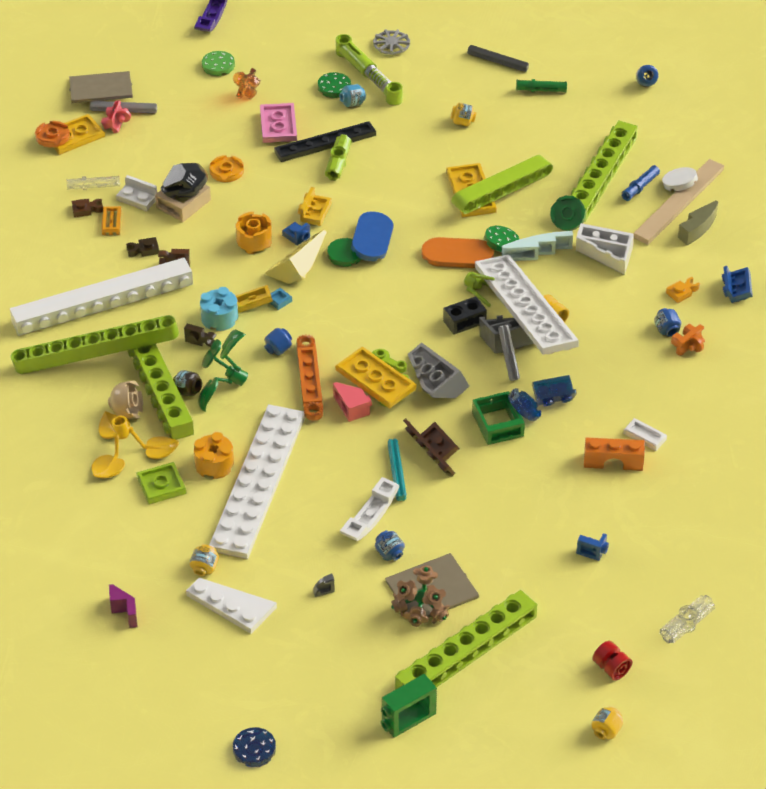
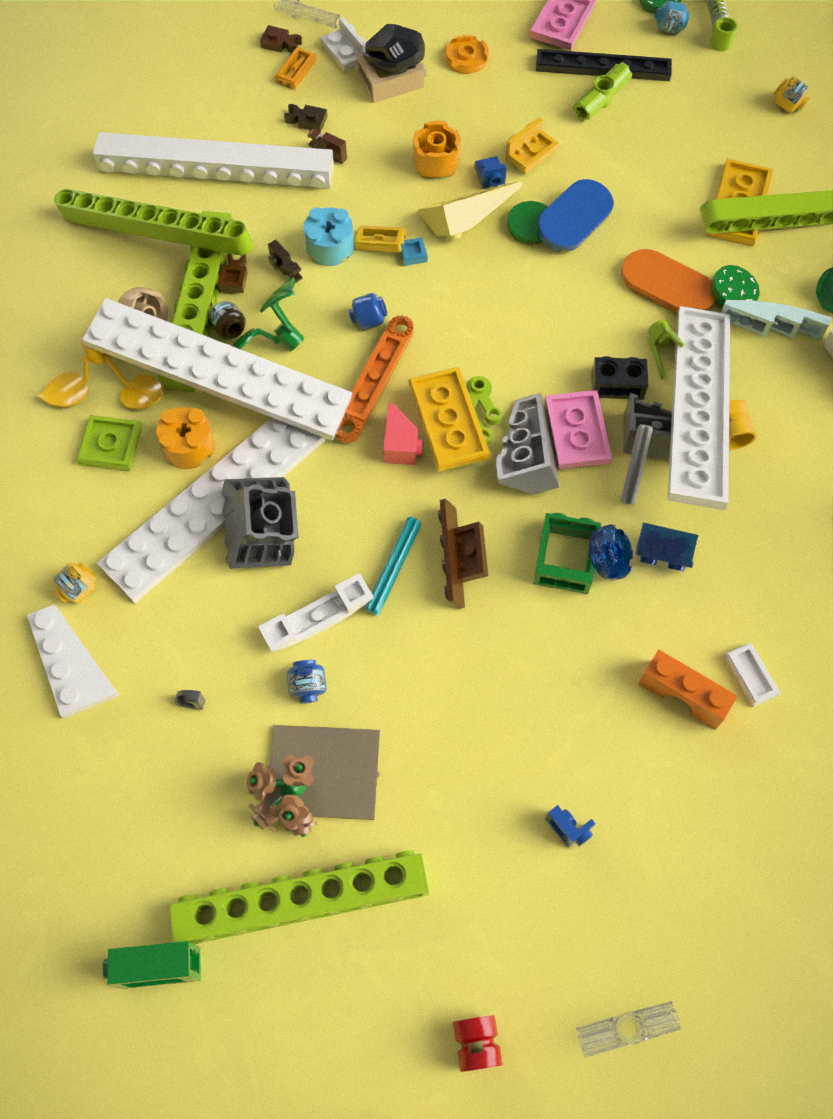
camera: 30 degrees right, 20 degrees up
none -> white plate [82,298,353,441]
none -> reddish brown plate [218,253,248,293]
none -> dark grey slope [221,477,299,569]
none -> bright pink plate [545,390,612,469]

